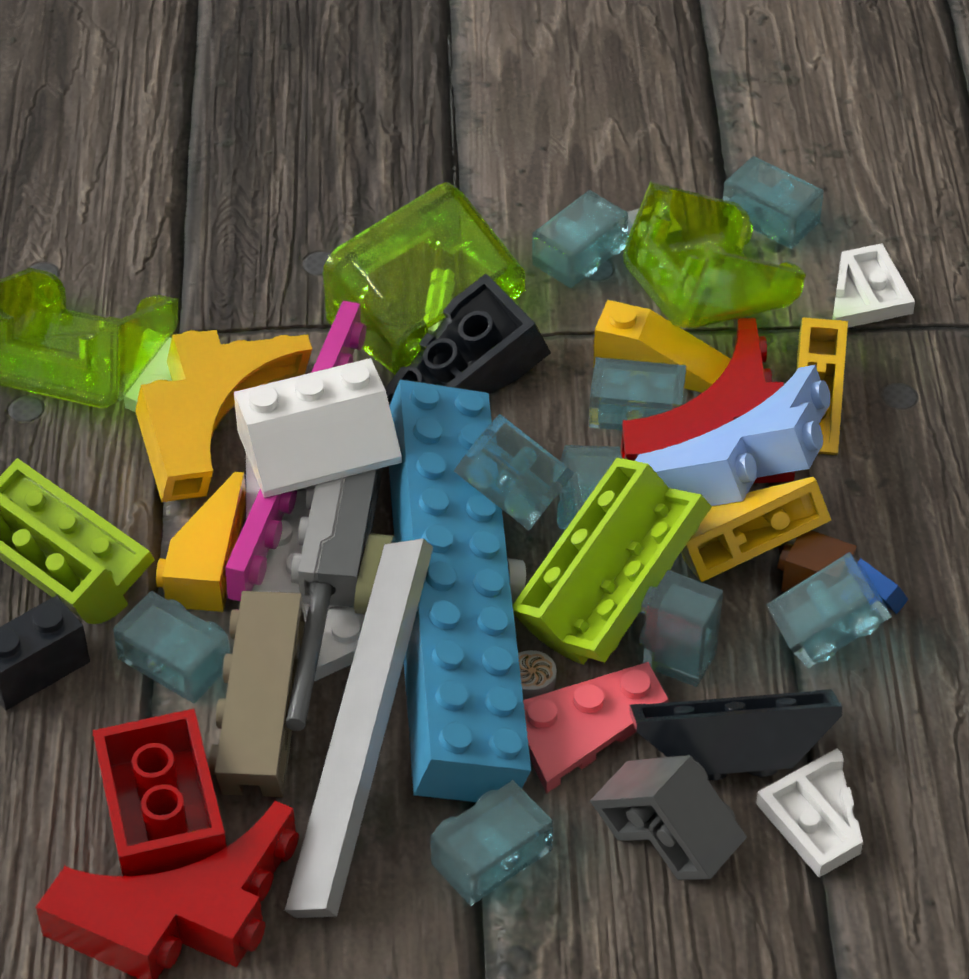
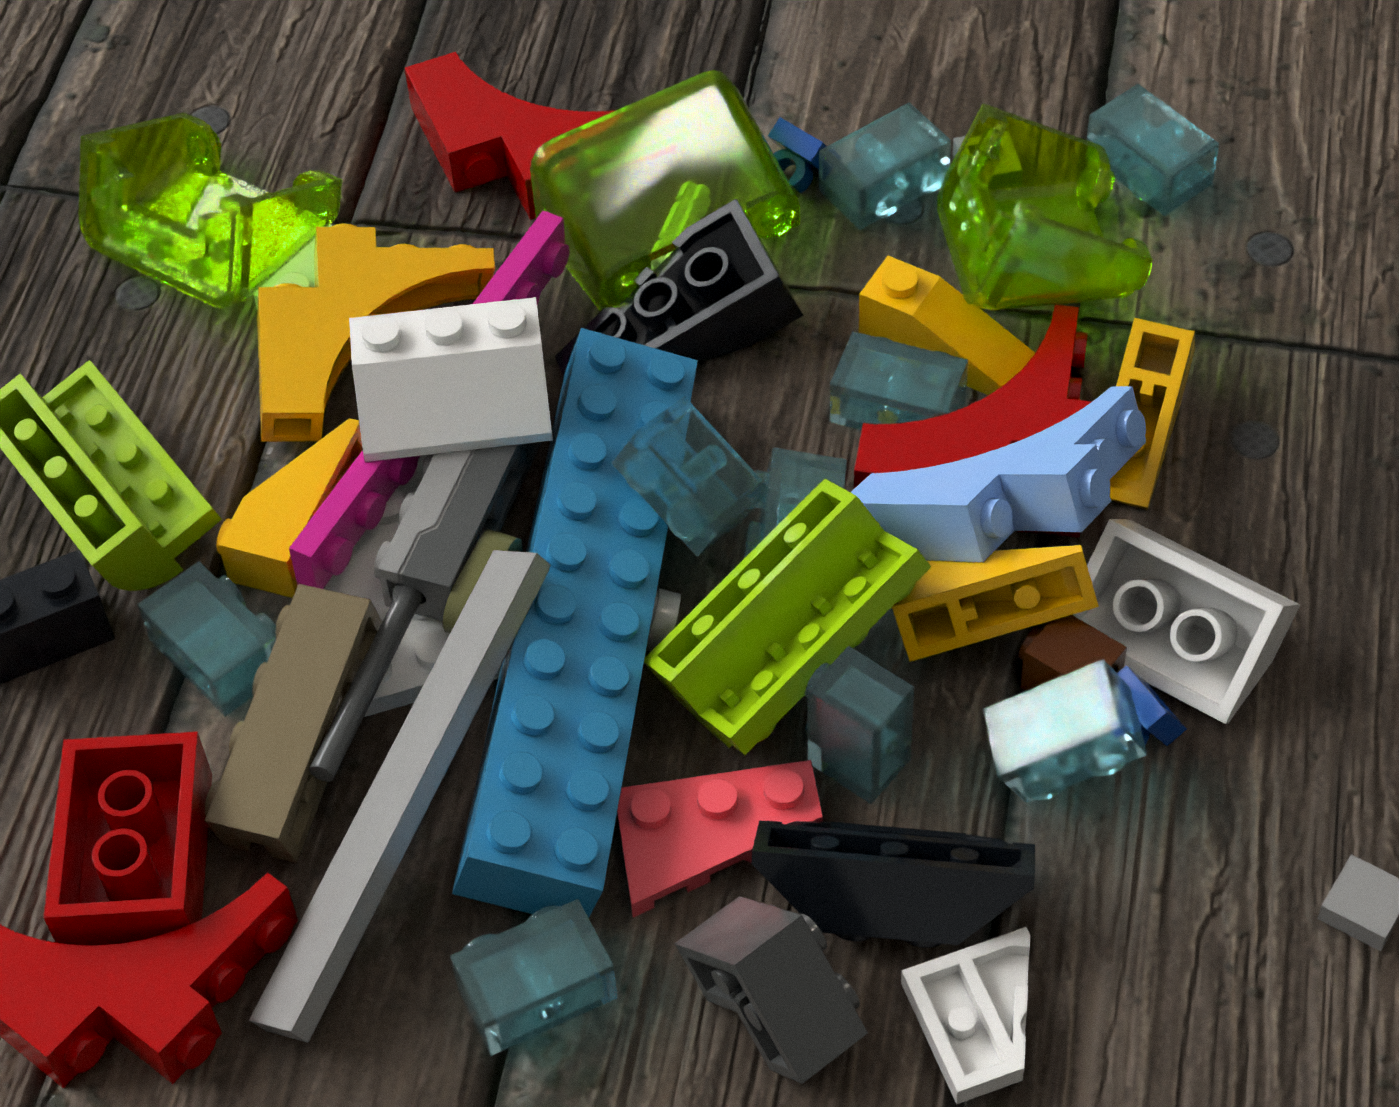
camera: 15 degrees right, 5 degrees up
tile [518,650,556,700] -> none
white wing [832,244,915,328] -> none
none -> red arch [404,52,677,220]
none -> tile [766,117,841,193]
none -> white slope [1073,519,1300,724]

